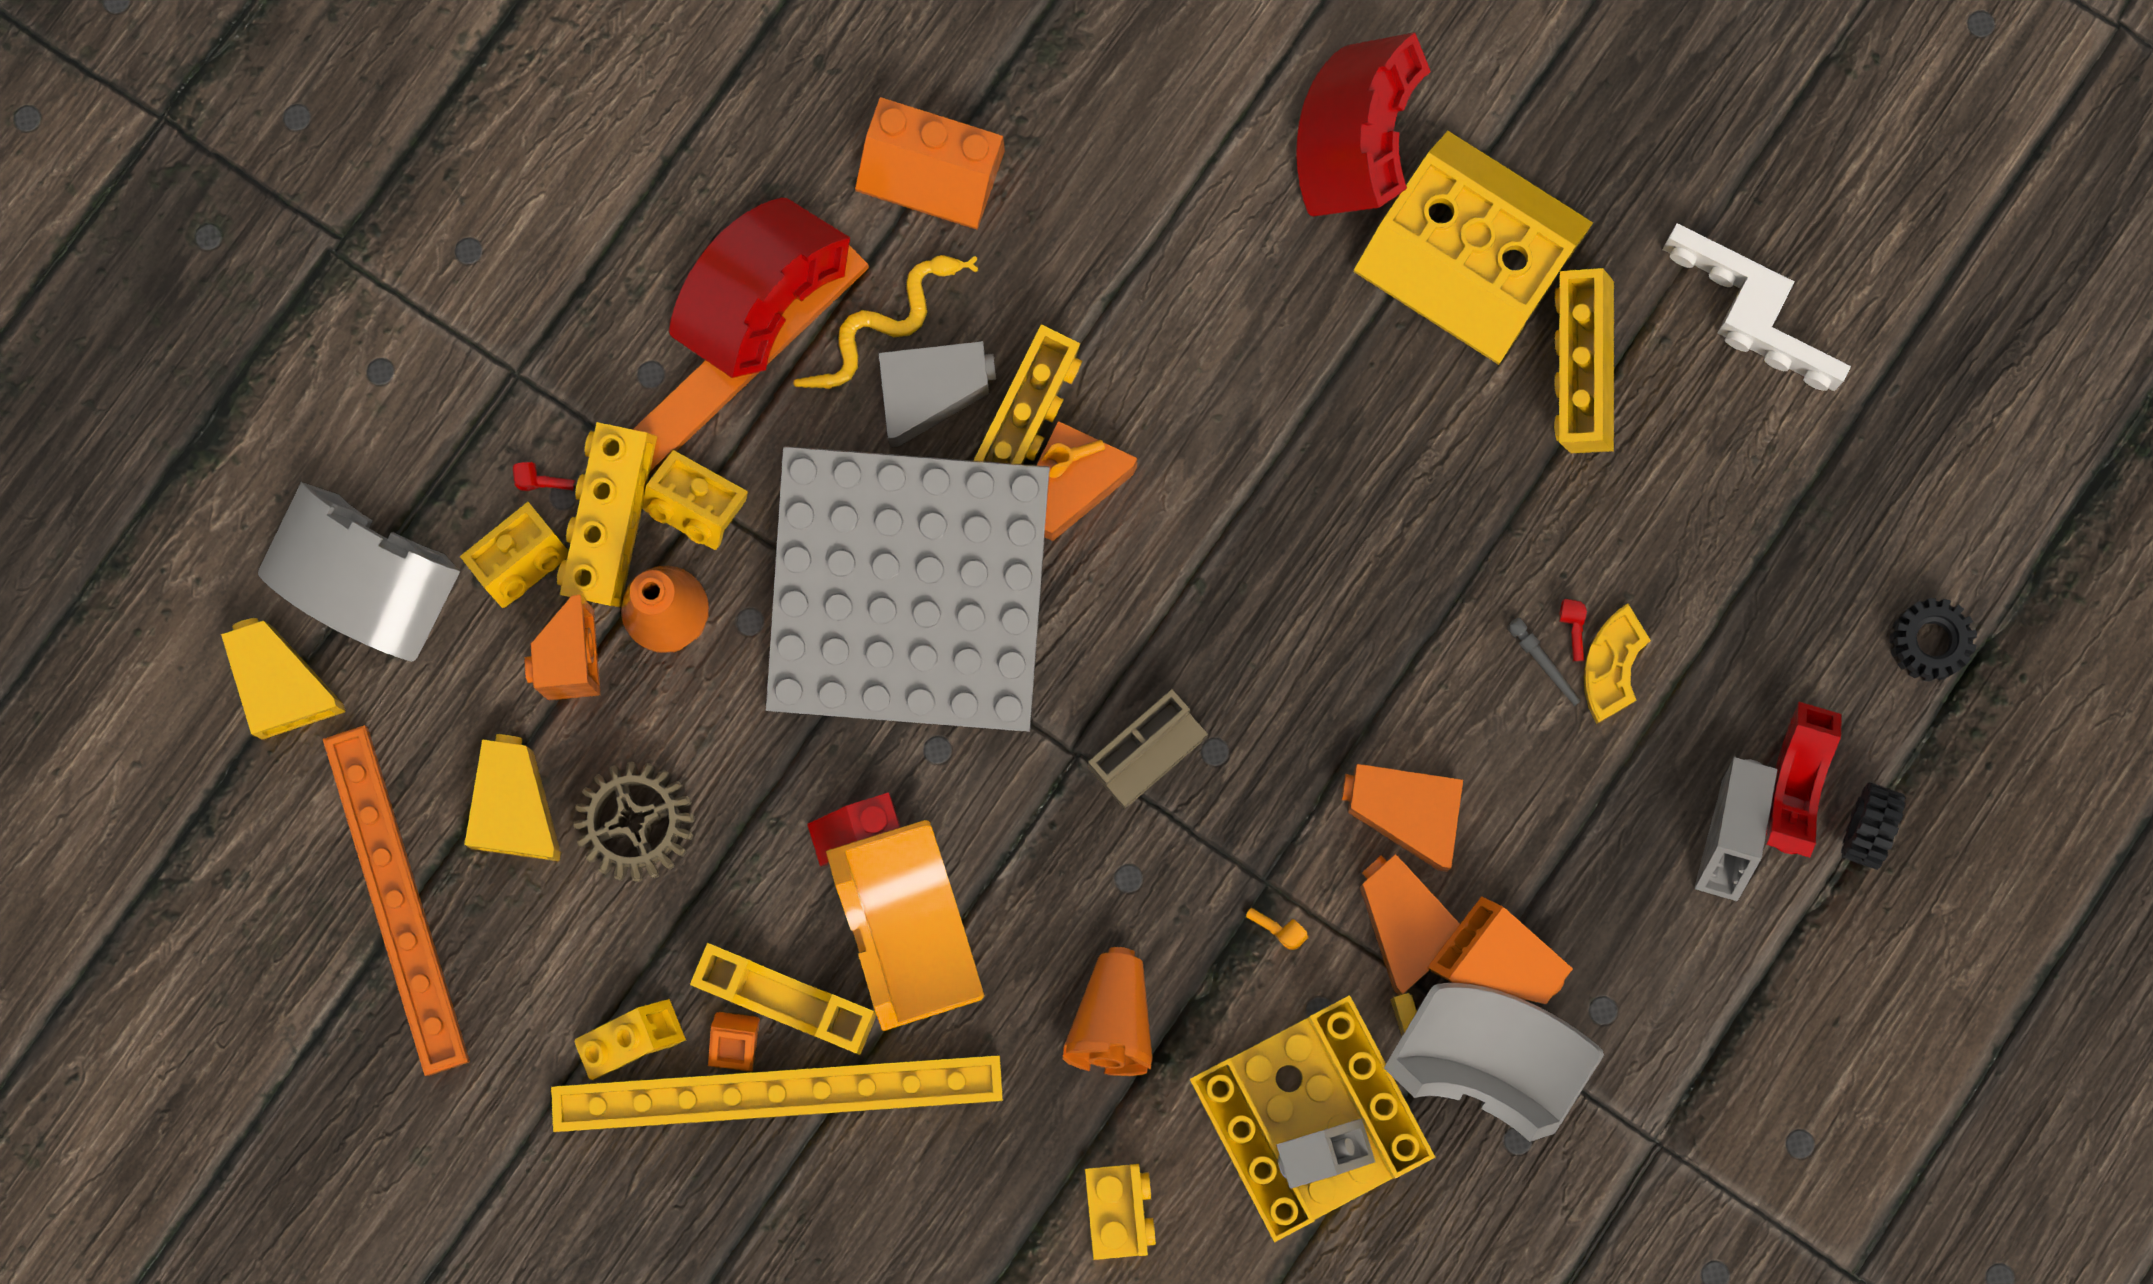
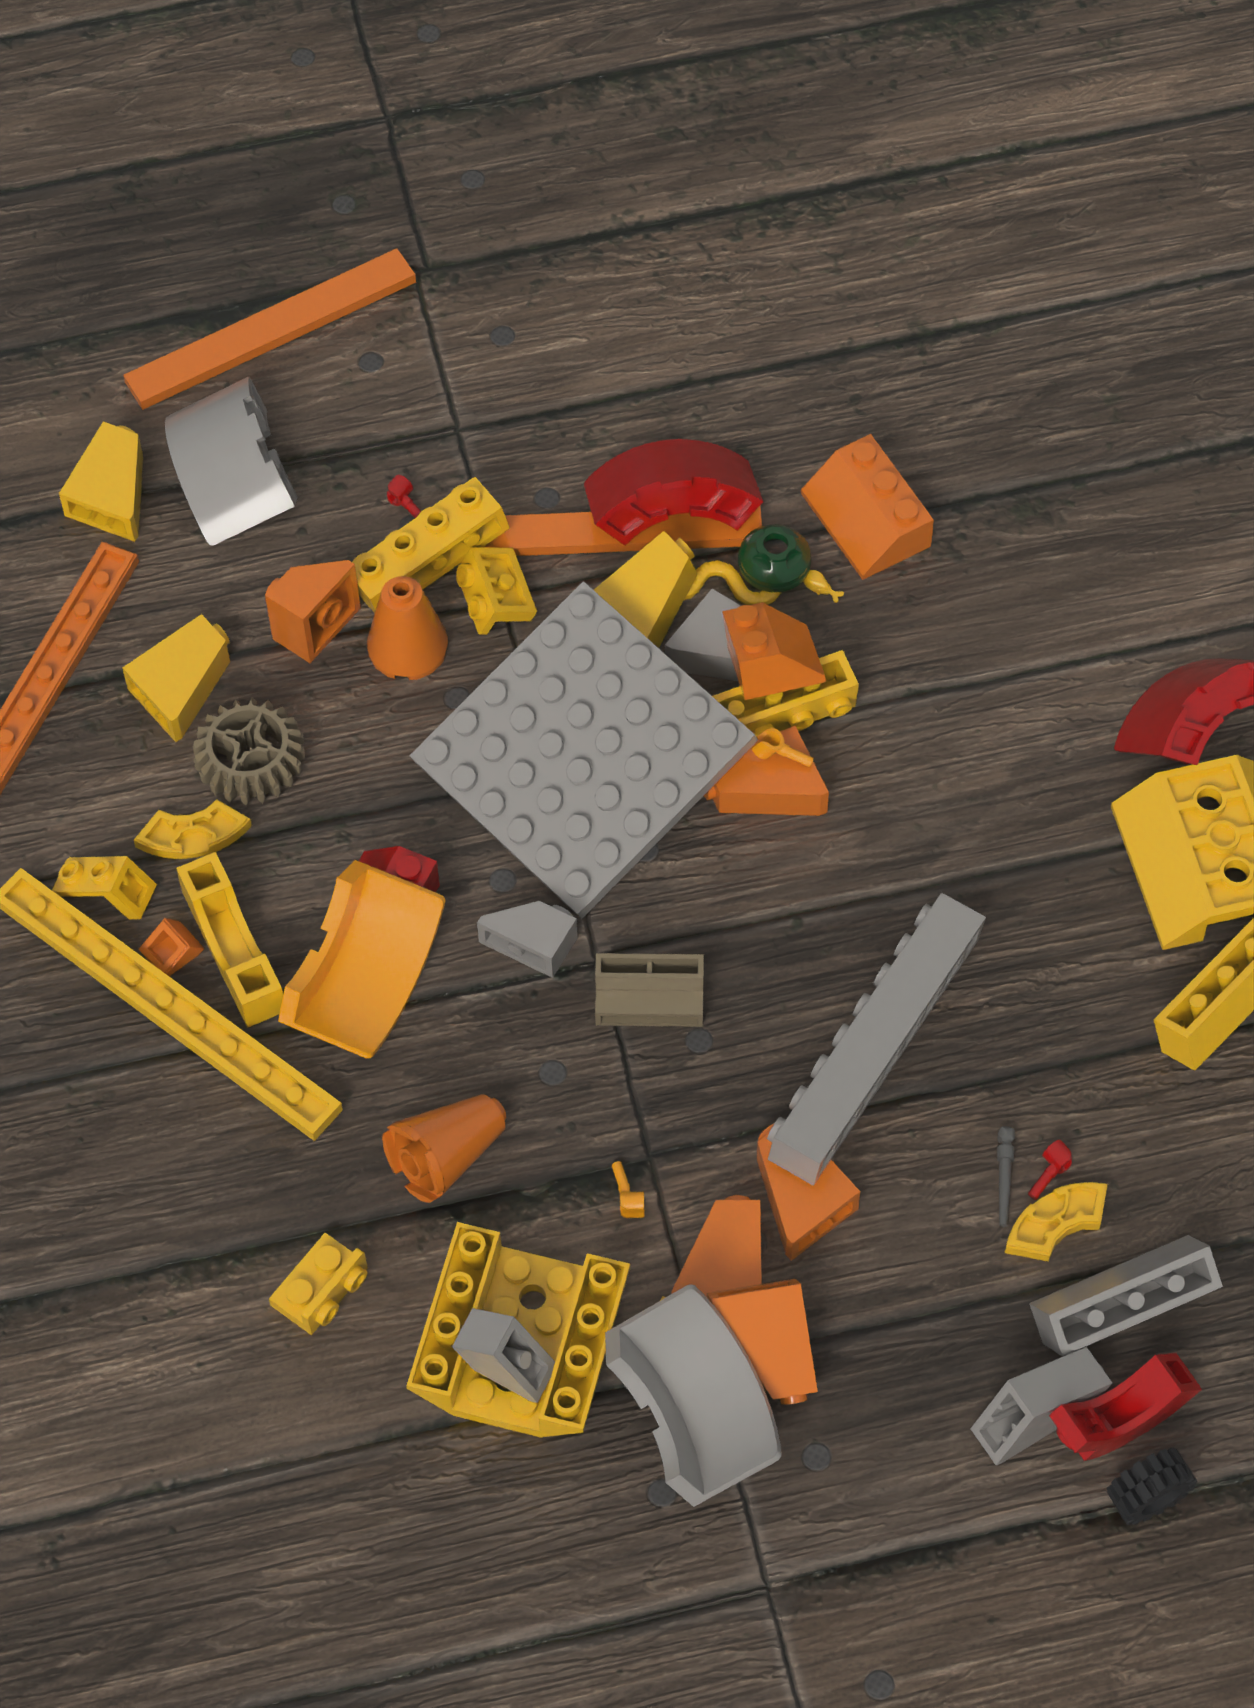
camera: 40 degrees right, 20 degrees down
yellow bracket [460,502,569,608] -> none
none -> orange tile [123,248,416,410]
none -> yellow tile [134,799,252,859]
none -> light grey slope [477,901,578,978]
none -> yellow slope [594,531,698,648]
none -> orange slope [722,602,826,700]
none -> dark green piece [738,524,811,592]
none -> light grey brick [767,893,986,1186]
none -> light grey brick [1029,1235,1223,1356]

